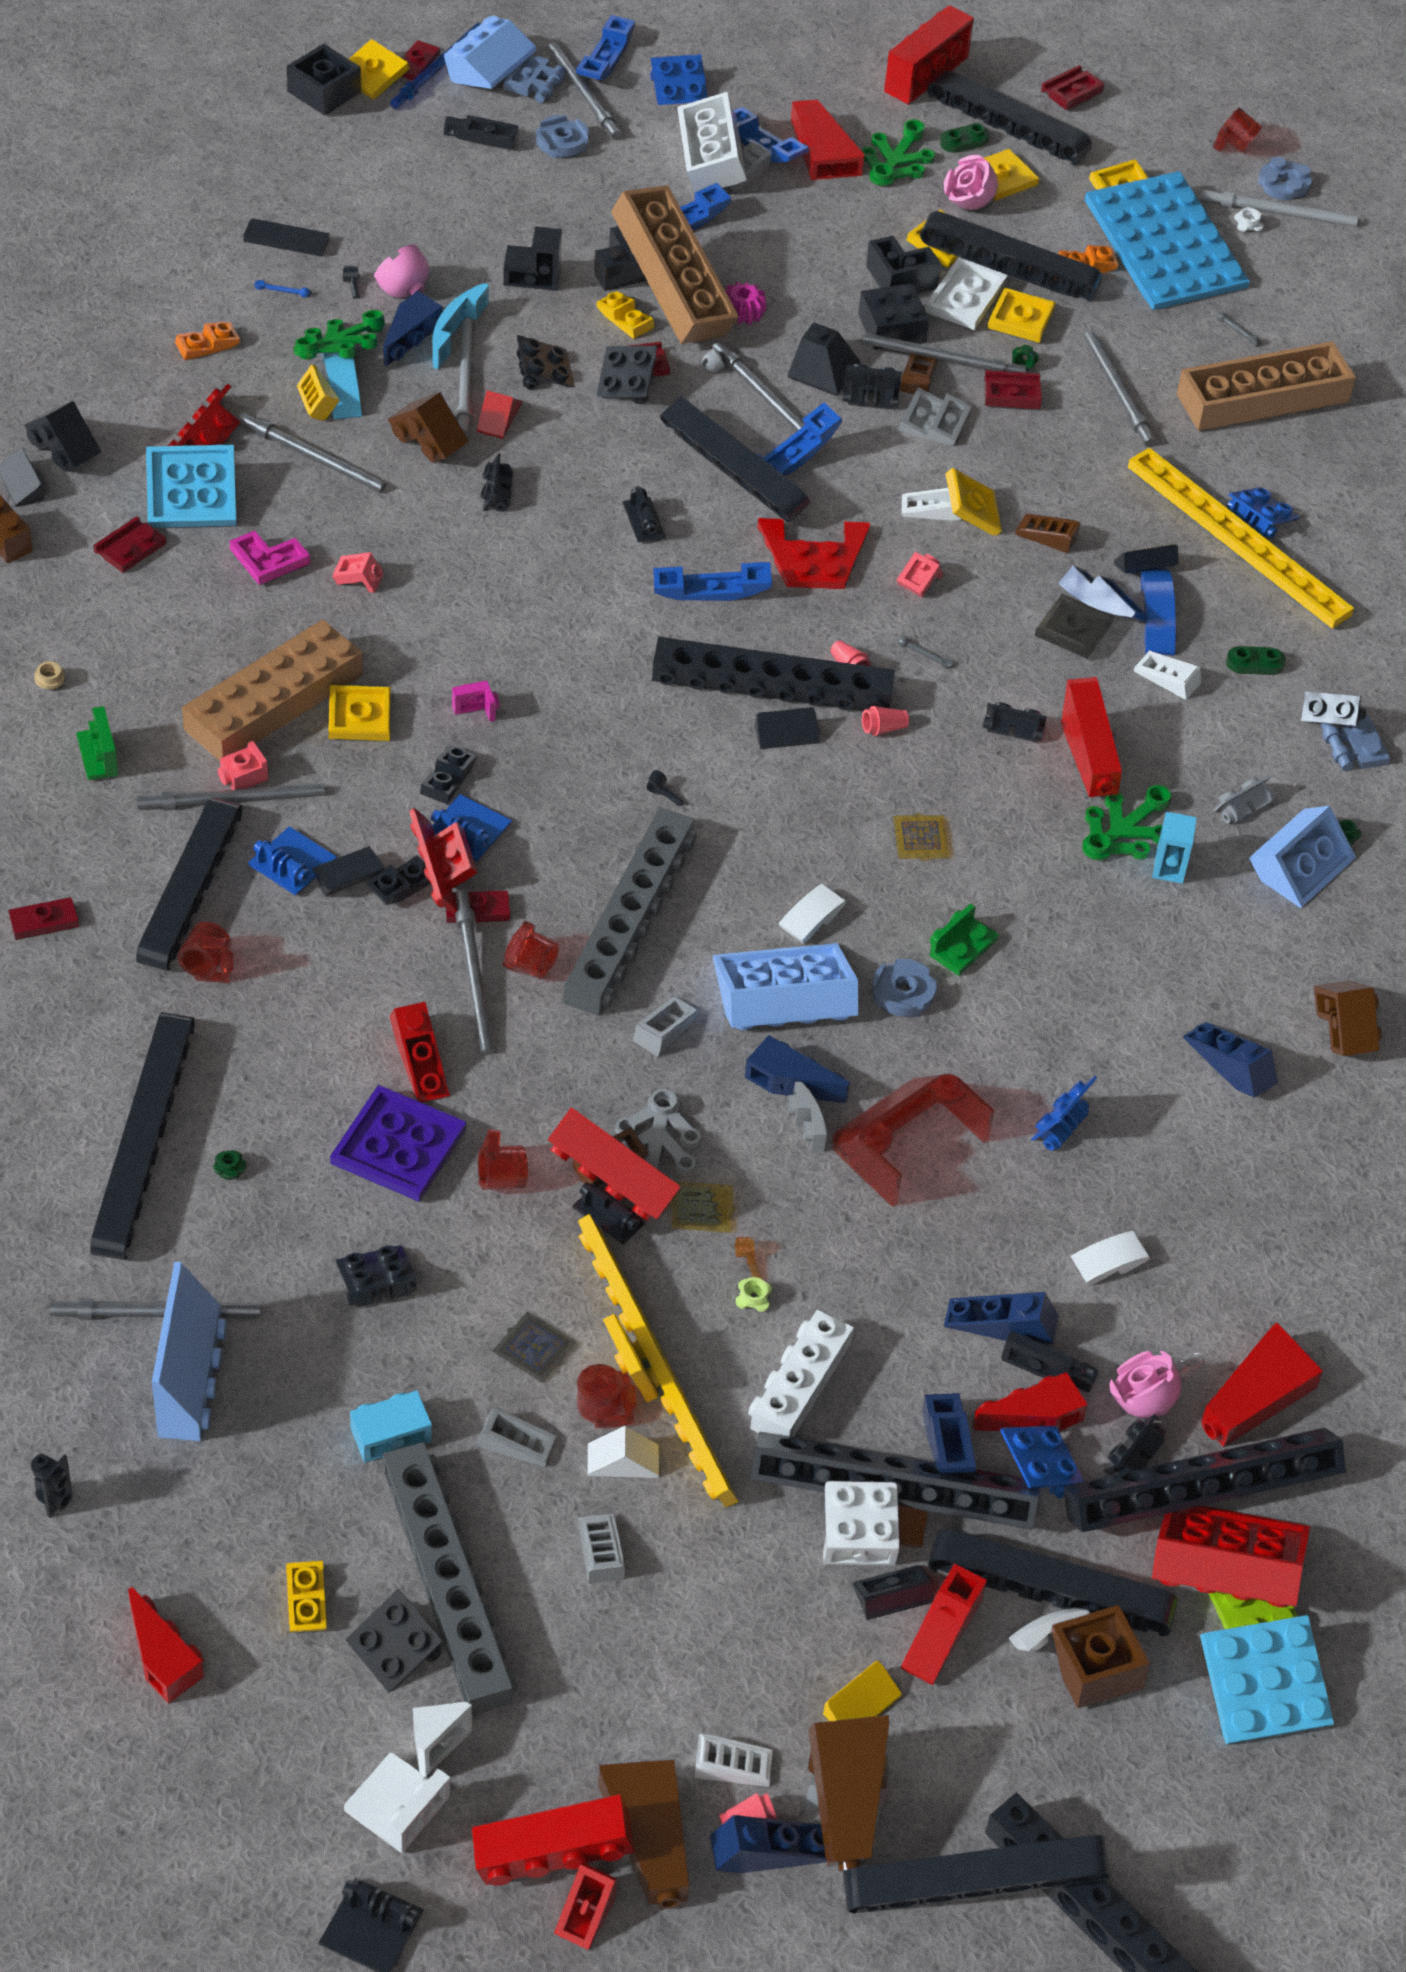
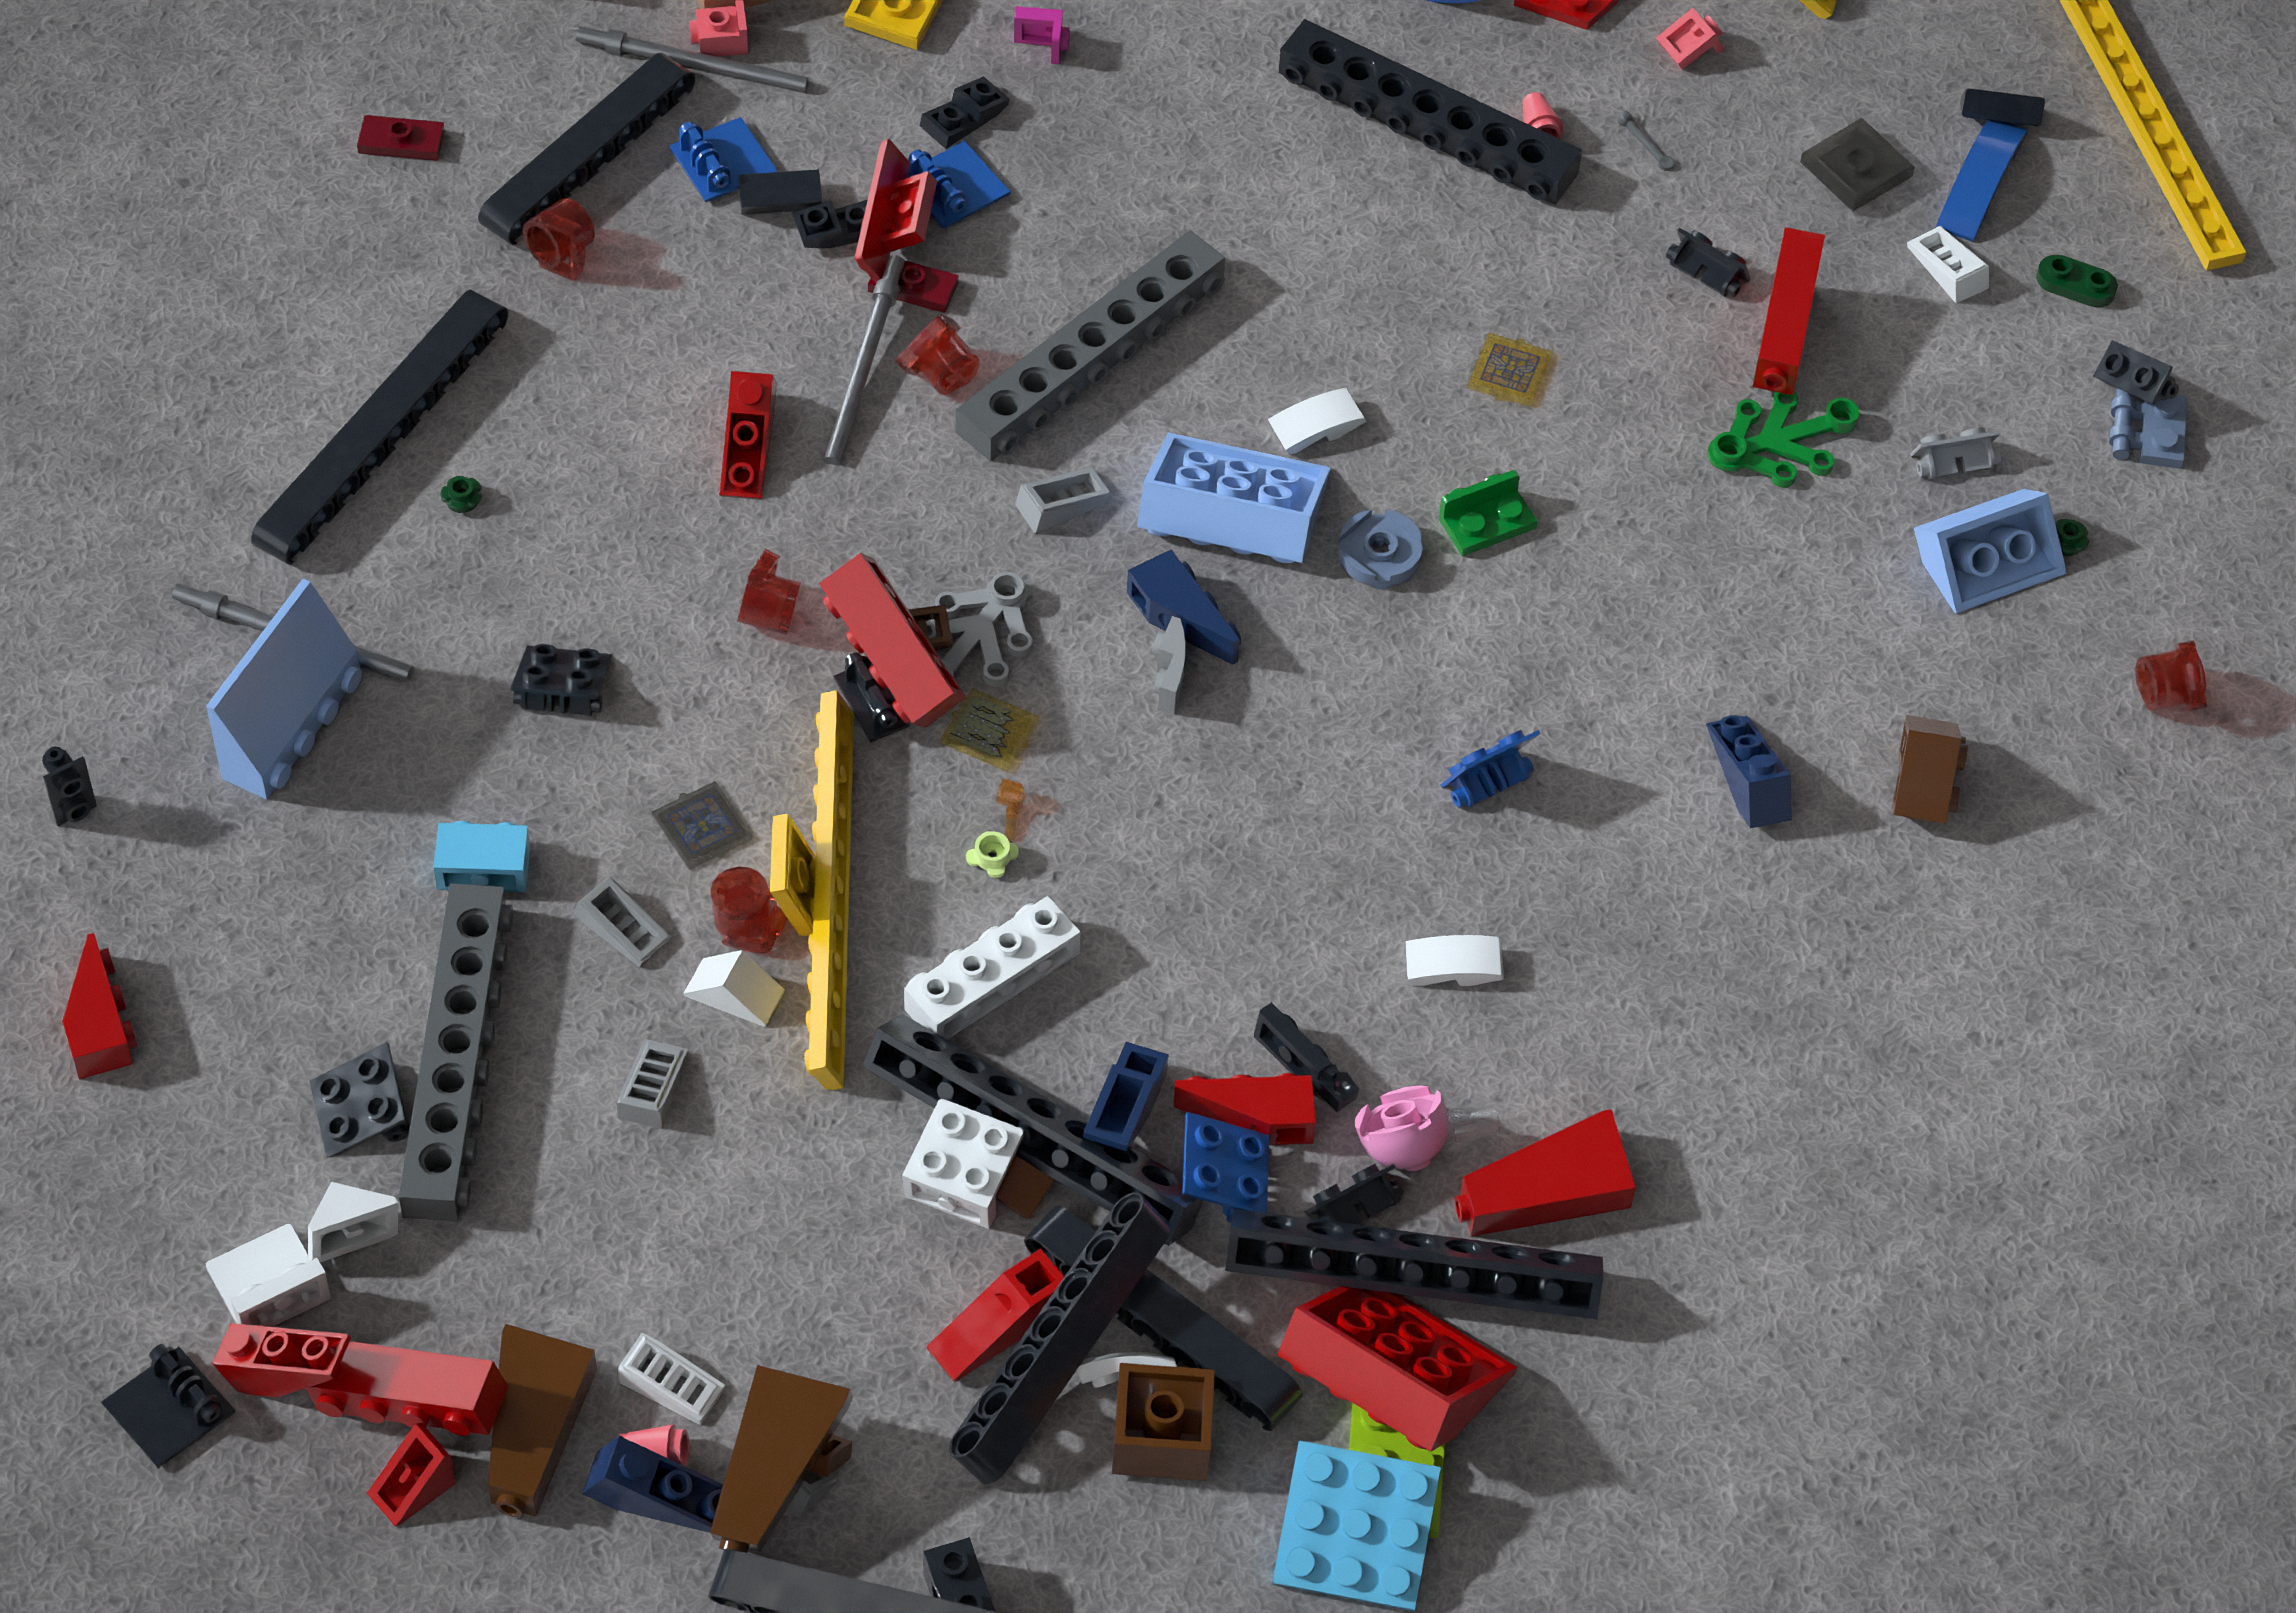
camera: 25 degrees right, 5 degrees up
yellow slope [286,1560,327,1633] -> none
dark purple plate [330,1085,466,1202] -> none
black hand [646,770,684,806] -> none
black slope [754,707,820,749] -> none
yellow slope [823,1660,902,1721] -> none
clear red windscreen [832,1074,995,1207] -> none
black slope [852,1565,934,1620] -> none
coral cone [862,706,909,736] -> none
dark blue slope [944,1292,1059,1345] -> none
reddish brown slope [1015,513,1081,553] -> none
slope [1058,566,1149,621] -> none
medium azure brick [1152,812,1197,883] -> none
blue hinge [1227,487,1301,539] -> none
none -> red slope [212,1323,351,1398]
none -> black beam [949,1193,1171,1484]

